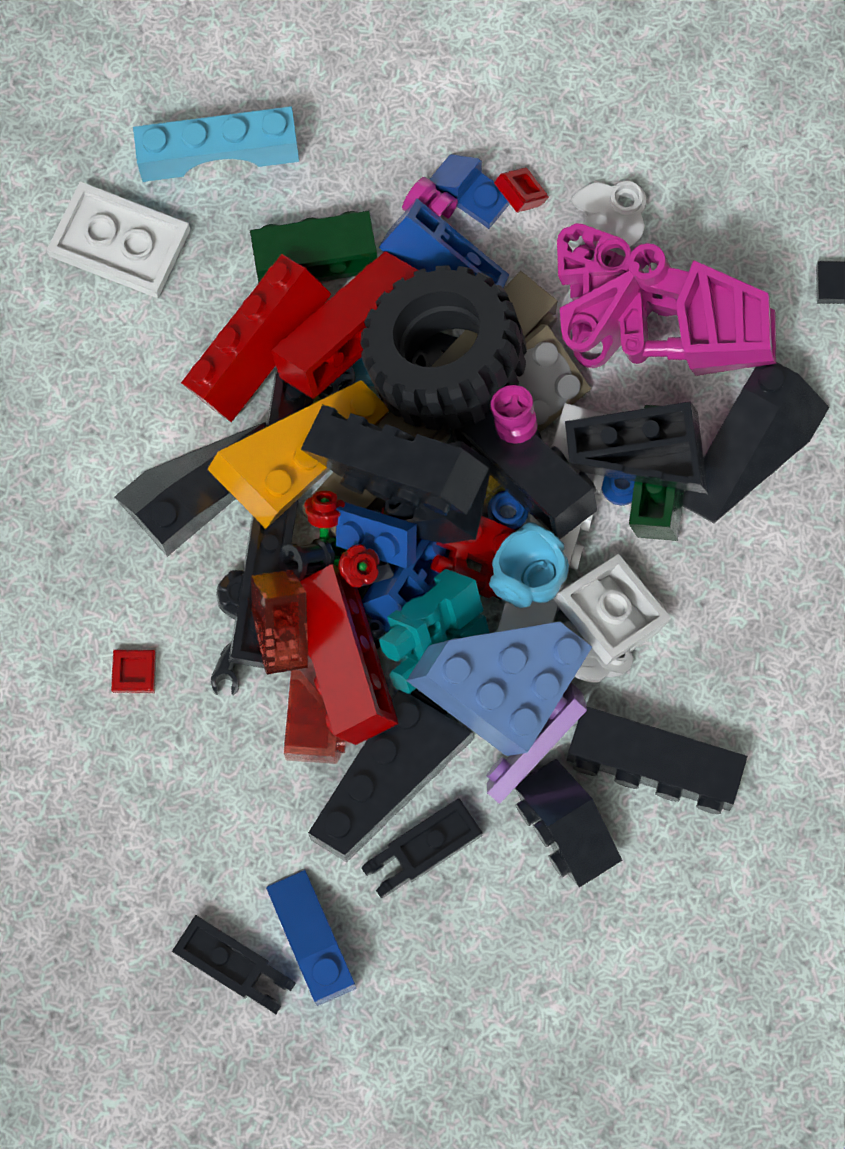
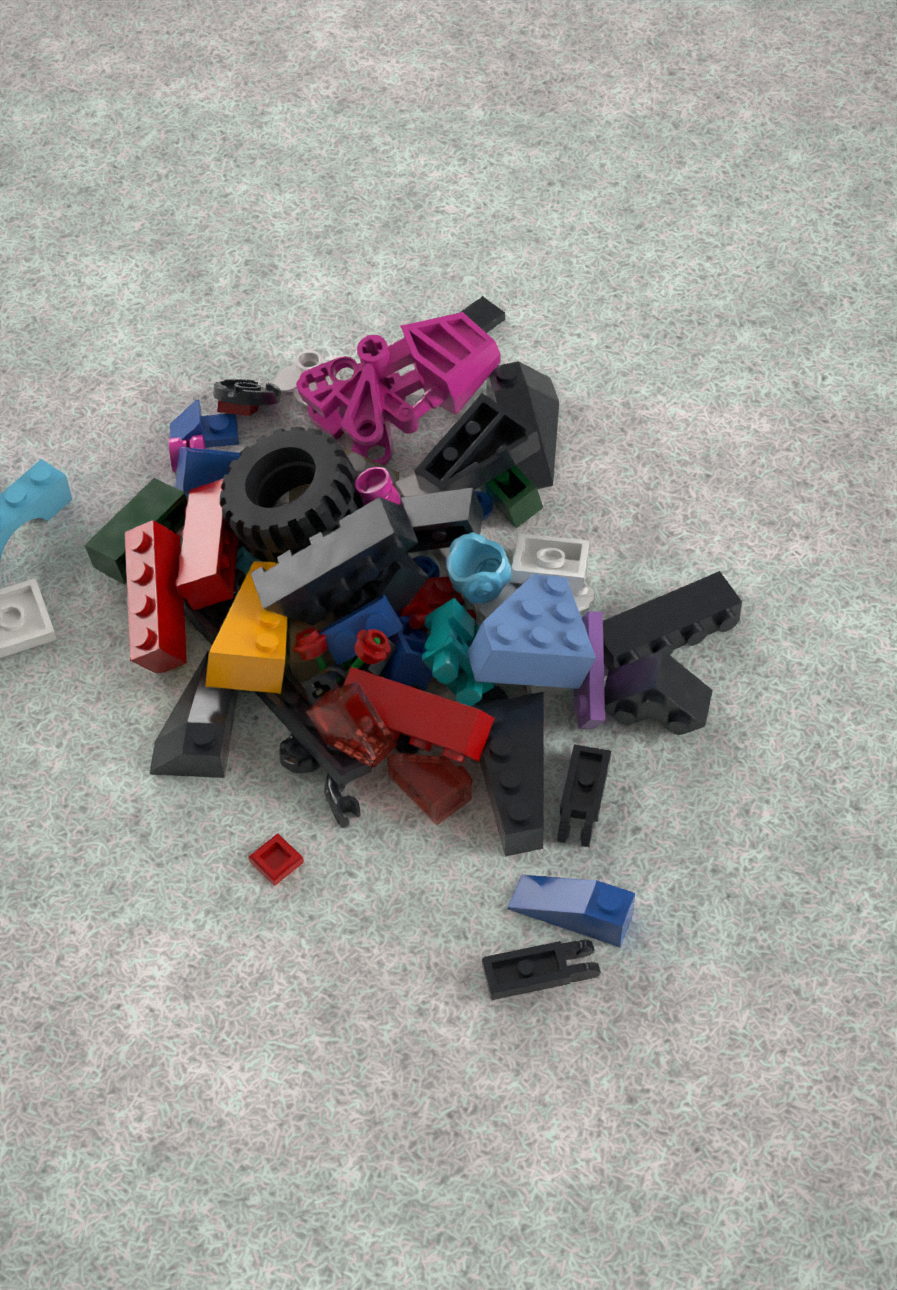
camera: 45 degrees left, 20 degrees down
none -> black tile [213,379,281,406]

